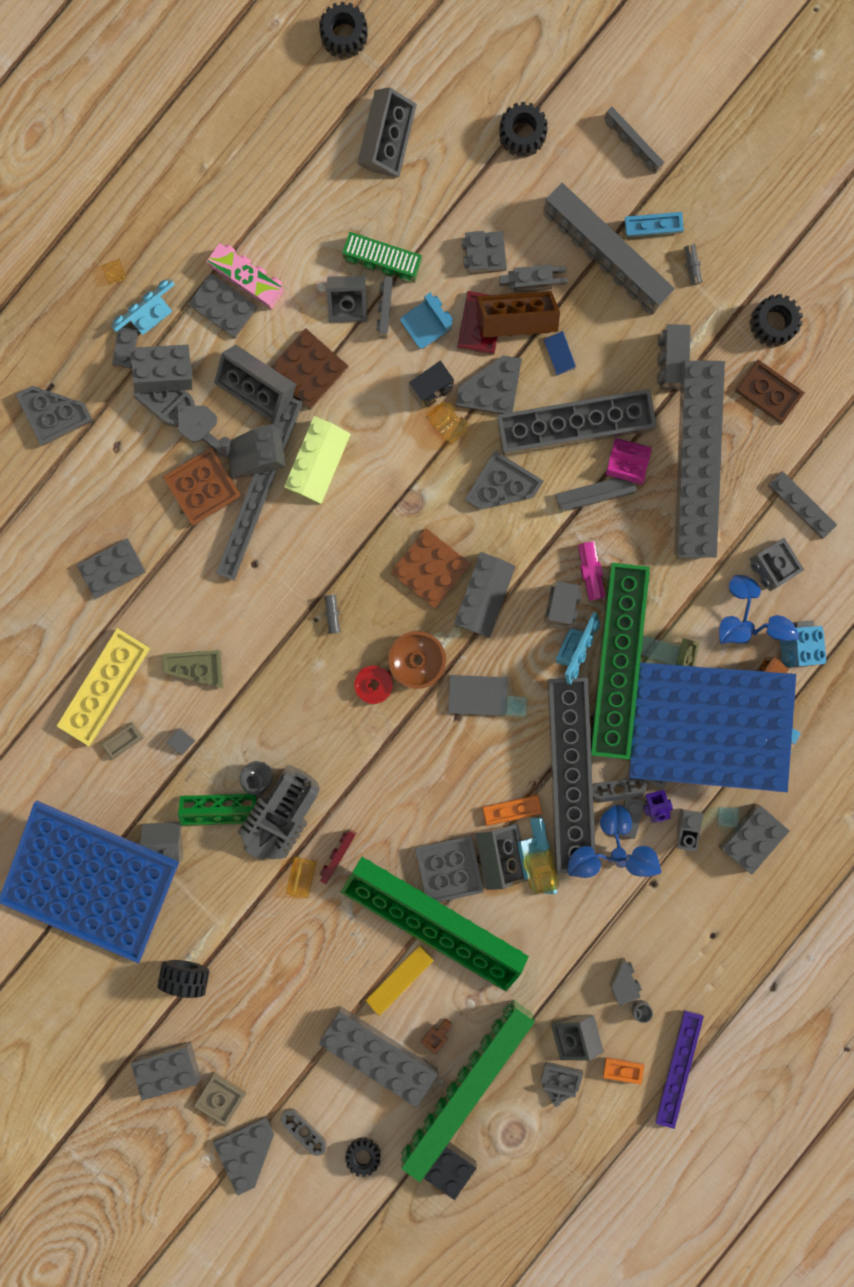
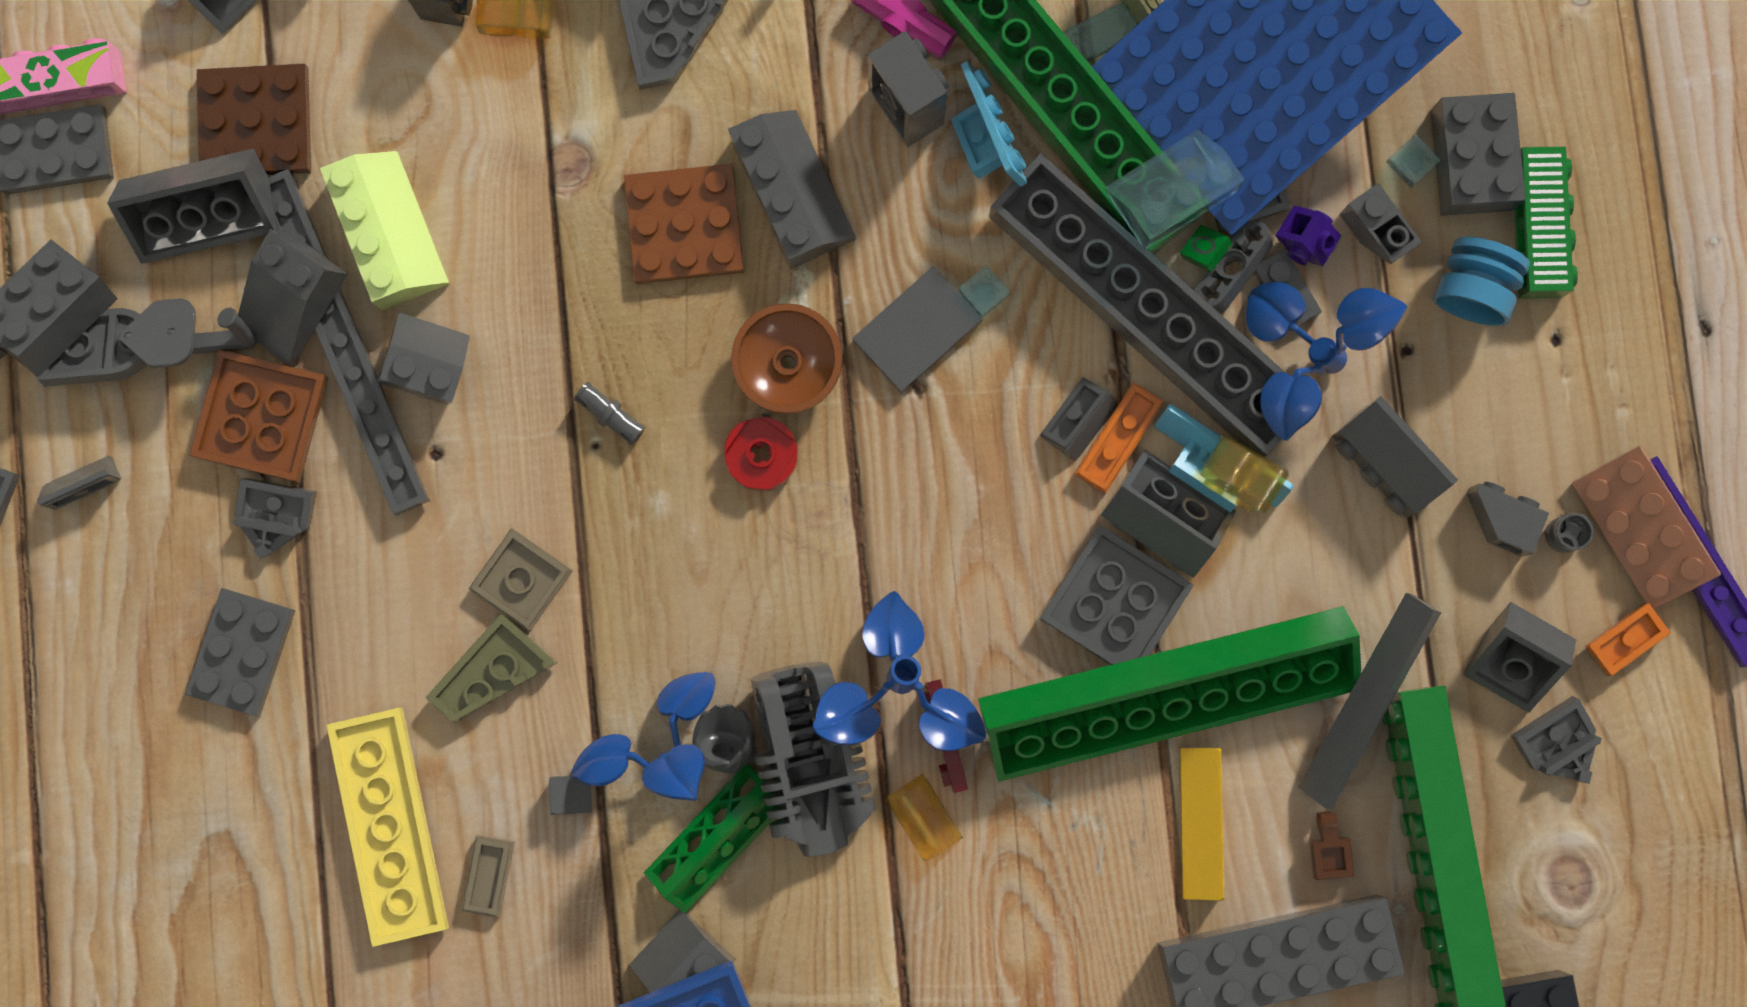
camera: 50 degrees left, 5 degrees down
none -> dark grey slope [37,456,121,510]
none -> dark grey slope [233,478,317,560]
none -> dark grey slope [376,312,470,405]
none -> dark tan tile [468,528,573,631]
none -> blue plant [572,672,716,801]
none -> blue plant [813,591,986,751]
none -> dark grey slope [1040,377,1118,461]
none -> clear light blue slope [1104,129,1245,250]
none -> green tile [1179,225,1232,272]
none -> dark grey tile [1298,593,1441,809]
none -> dark grey slope [1332,396,1458,518]
none -> dark azure wheel [1433,237,1530,326]
none -> green brick [1514,146,1578,299]
none -> nougat plate [1572,444,1721,609]

